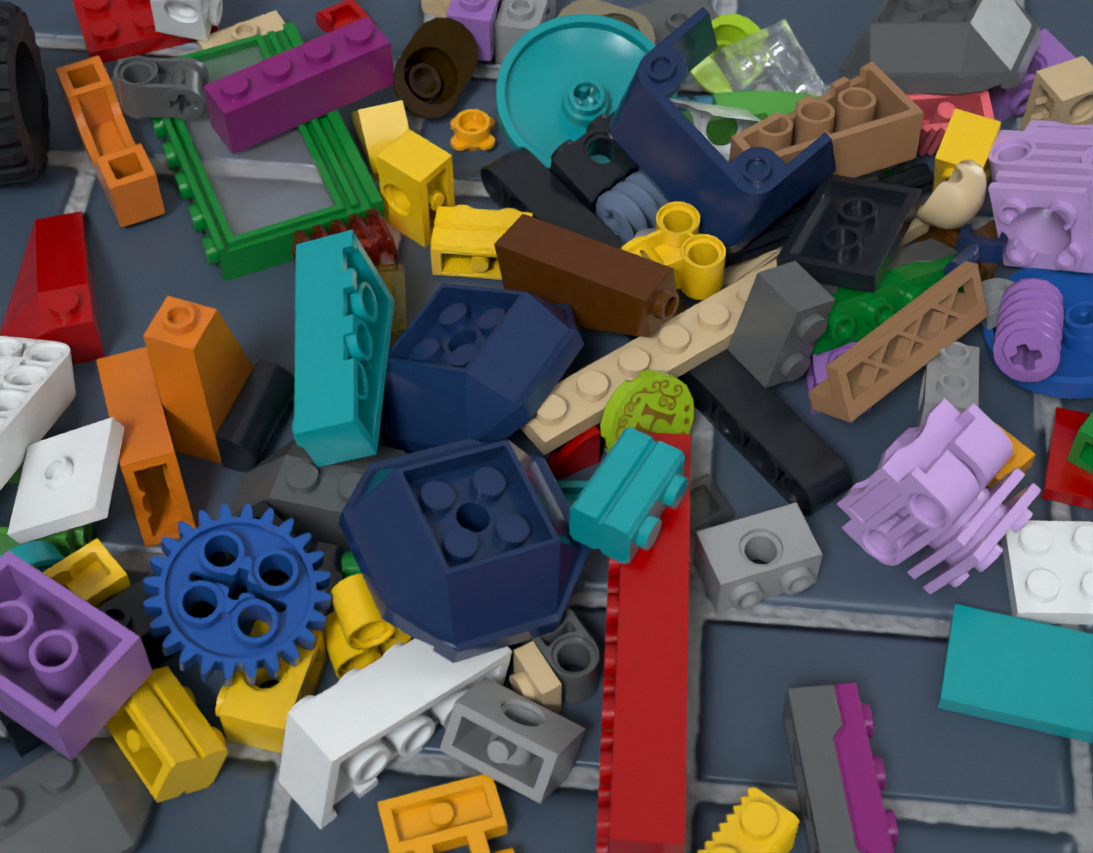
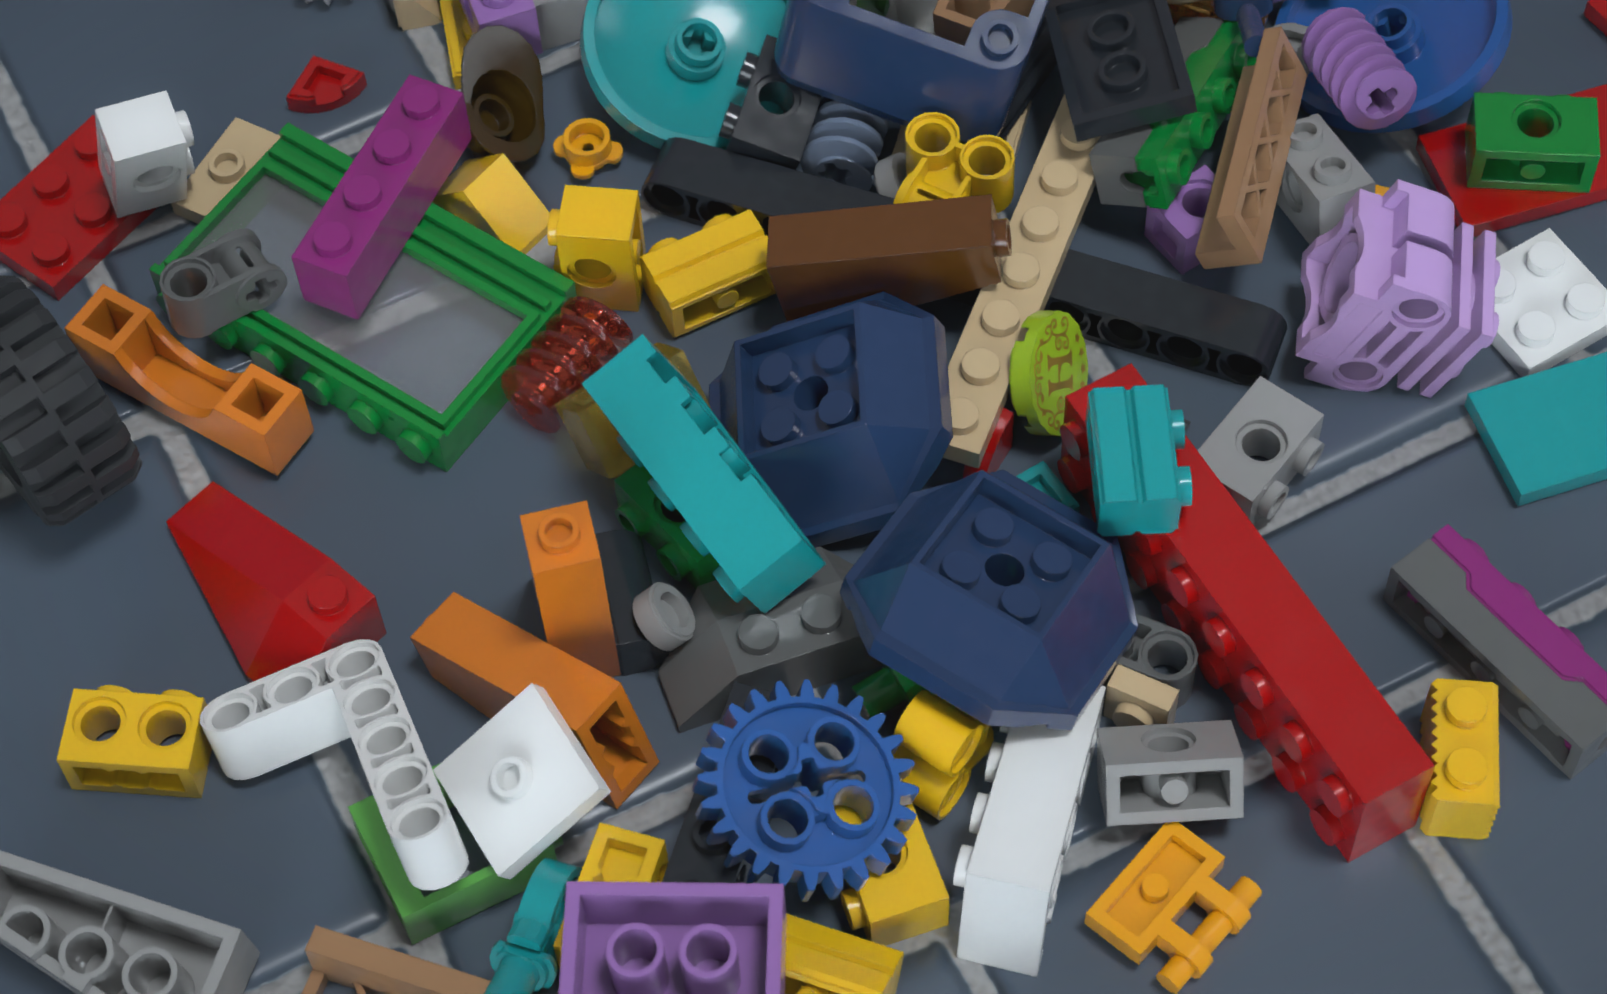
camera: 30 degrees left, 5 degrees up
dark grey brick [727,261,836,389] -> none
none -> light grey tile [633,582,695,651]

